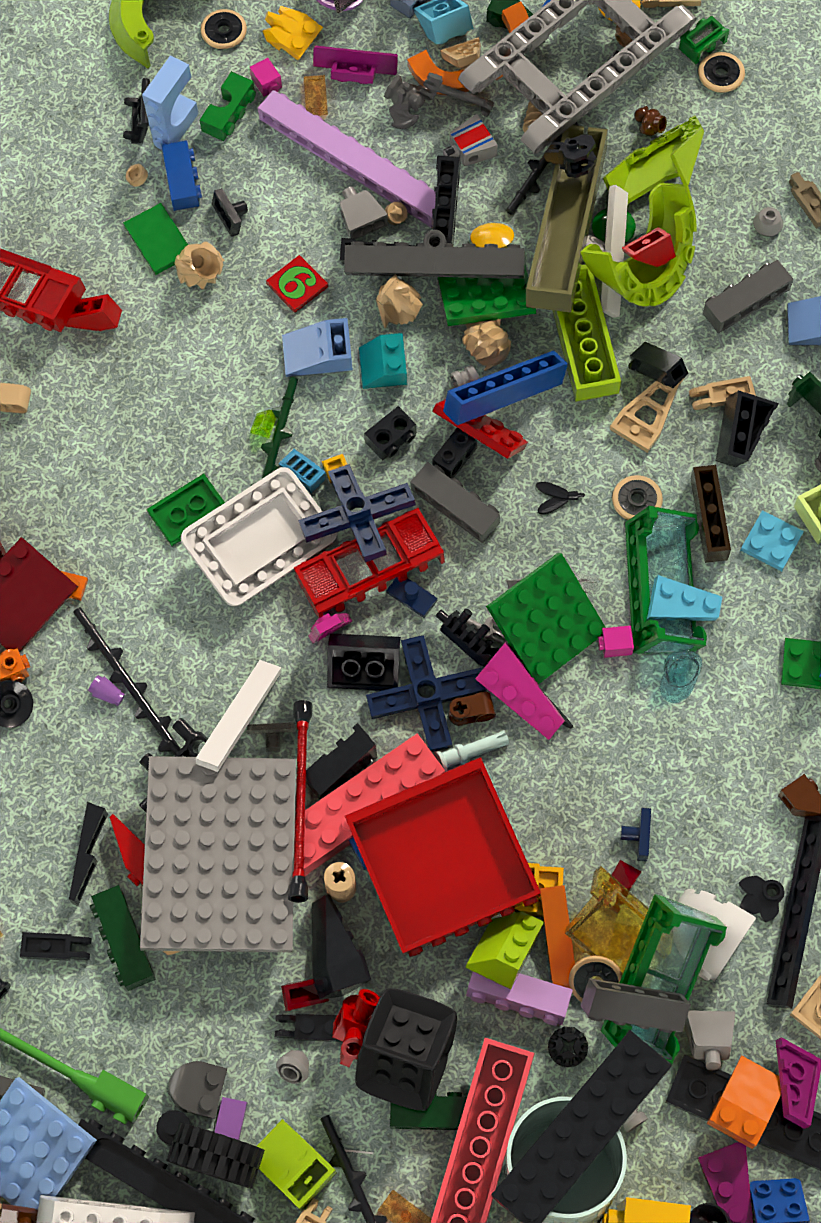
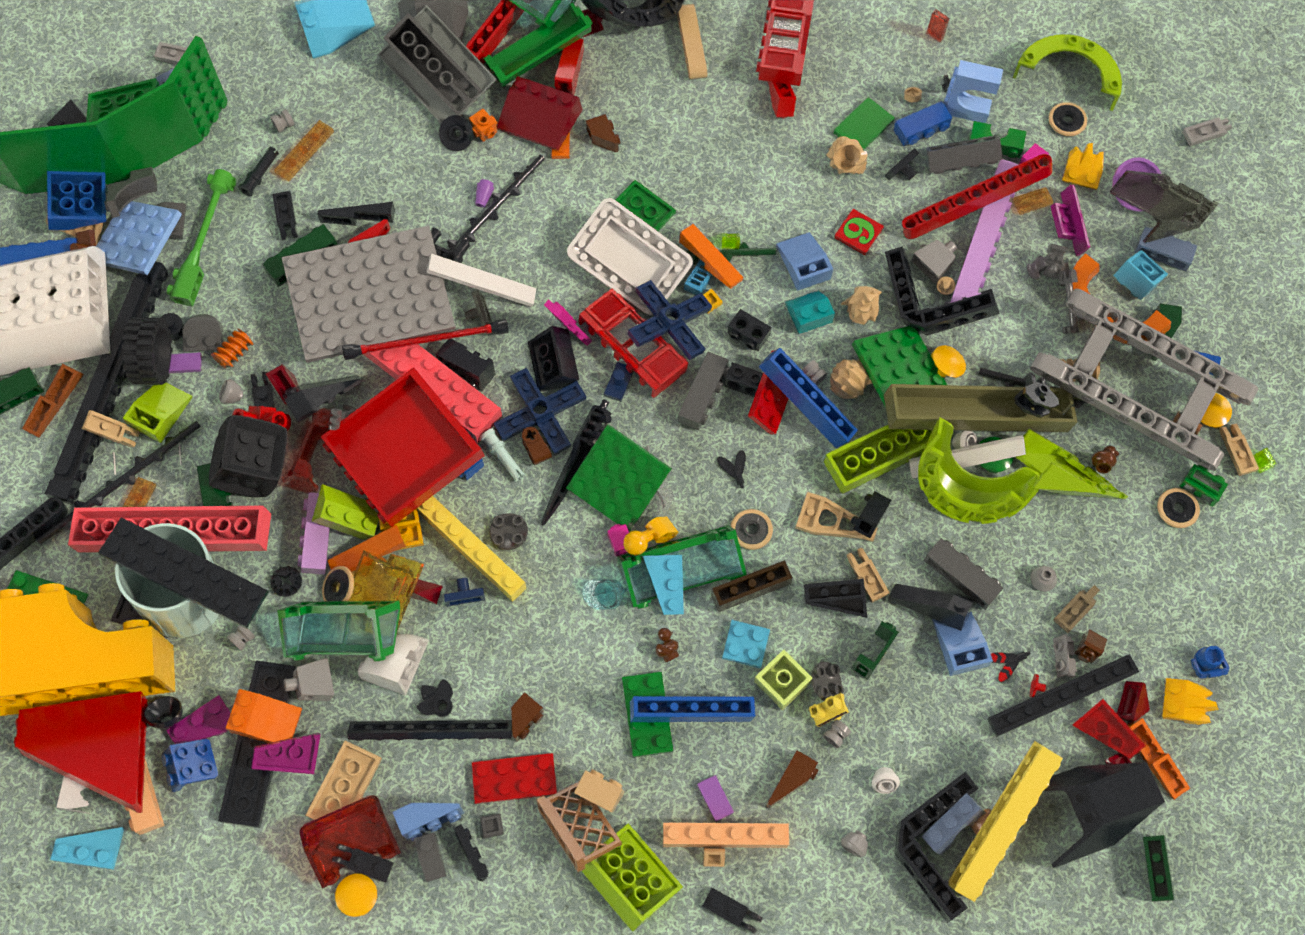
camera: 70 degrees right, 0 degrees up
tan piece [324,862,356,903] -> none
dark grey hinge [344,230,525,279] -> none
tan wing [440,37,481,70] -> none
light grey torso [443,114,497,166] -> none
dark pink wing [475,642,565,740] -> none
dark grey brick [581,978,691,1033] -> none
red slope [622,227,676,267] -> none
none -> orange piece [211,328,254,369]
none -> clear red windscreen [281,408,341,494]
none -> dark grey hinge [328,405,357,430]
none -> light yellow brick [417,496,526,602]
none -> dark grey dish [489,513,528,550]
none -> reddish brown slope [586,114,621,153]
none -> yellow beam [623,517,679,555]
none -> reddish brown animal [655,628,679,663]
none -> orange slope [679,224,743,289]
none -> black wedge [888,584,976,631]
none -> red beam [902,154,1053,239]
none -> dark grey brick [926,135,1002,174]
none -> clear red tile [927,9,950,42]

